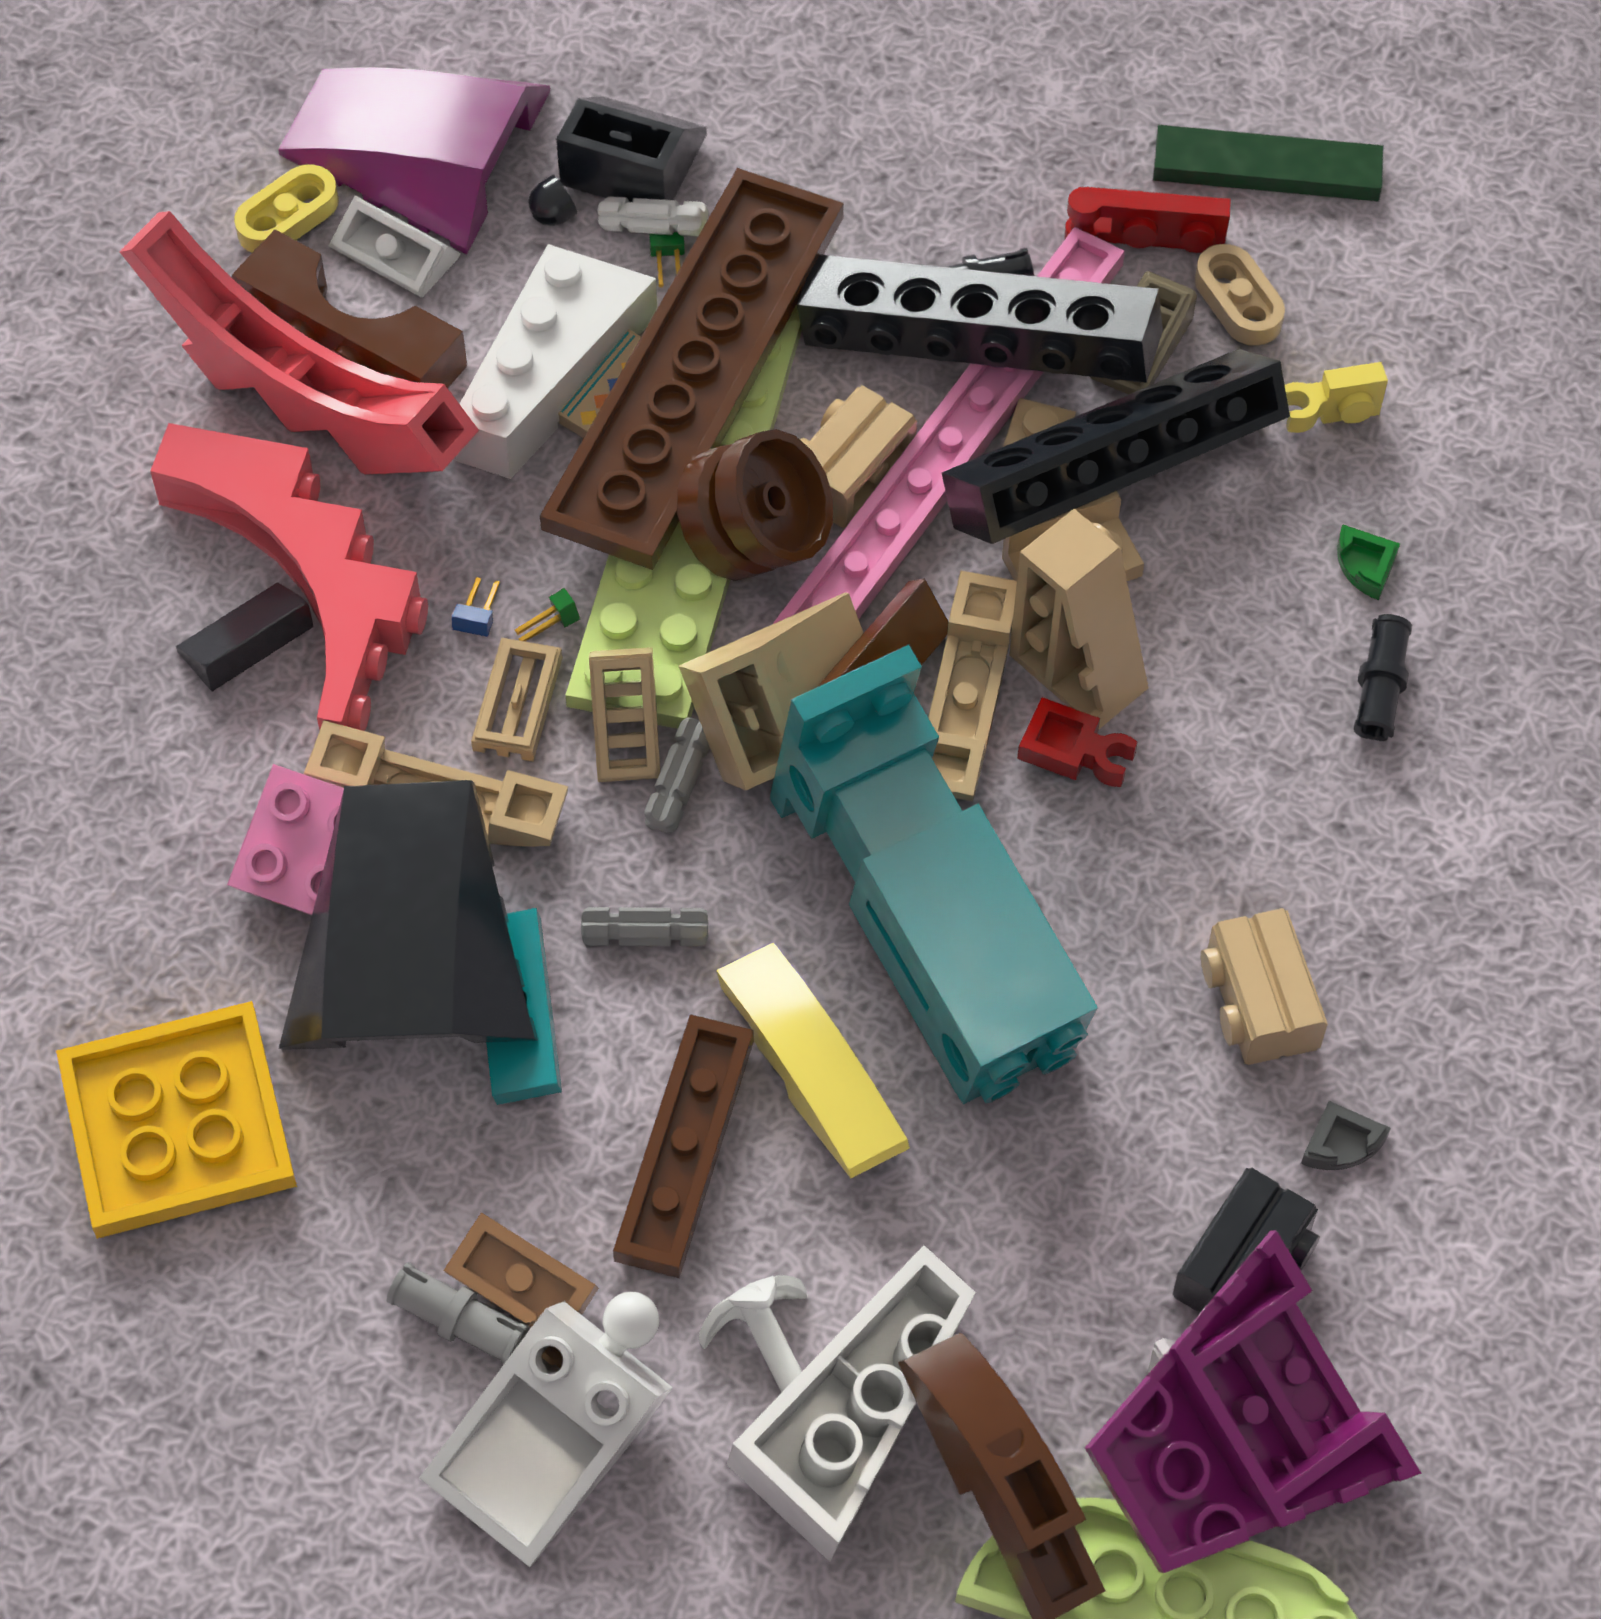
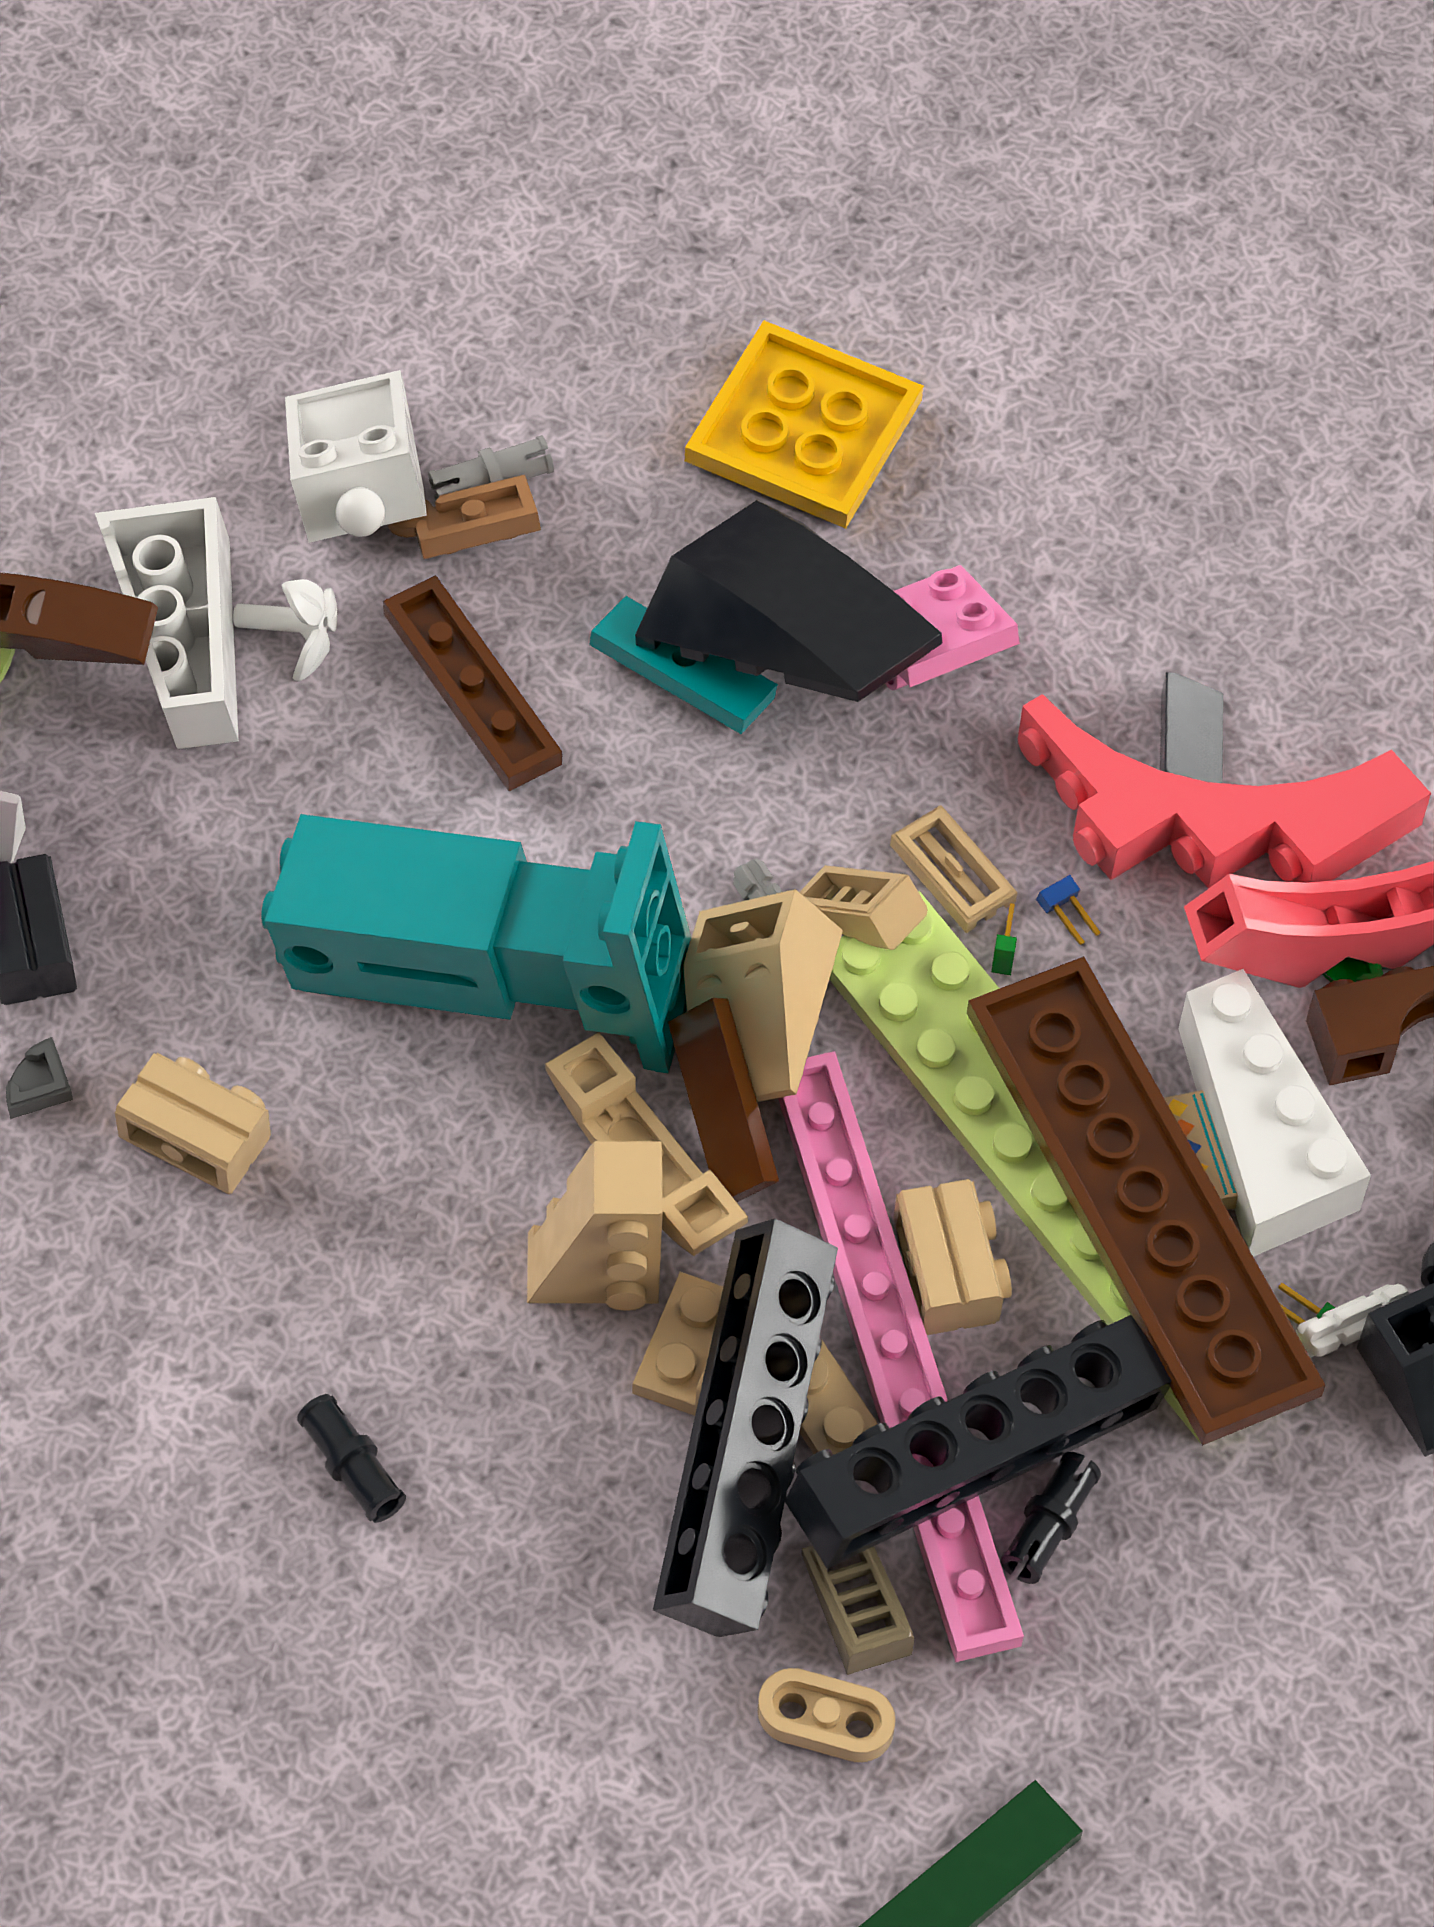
camera: 130 degrees right, 0 degrees up
tan slope [304,720,568,847] -> none
light grey axle [581,907,708,946] -> none
reddish brown wheel [677,429,833,581] -> none
light yellow slope [716,942,910,1178] -> none
red plate [1017,697,1138,787] -> none
red plate [1064,187,1231,253] -> none
light yellow plate [1285,362,1388,433] -> none
green tile [1337,524,1400,600] -> none

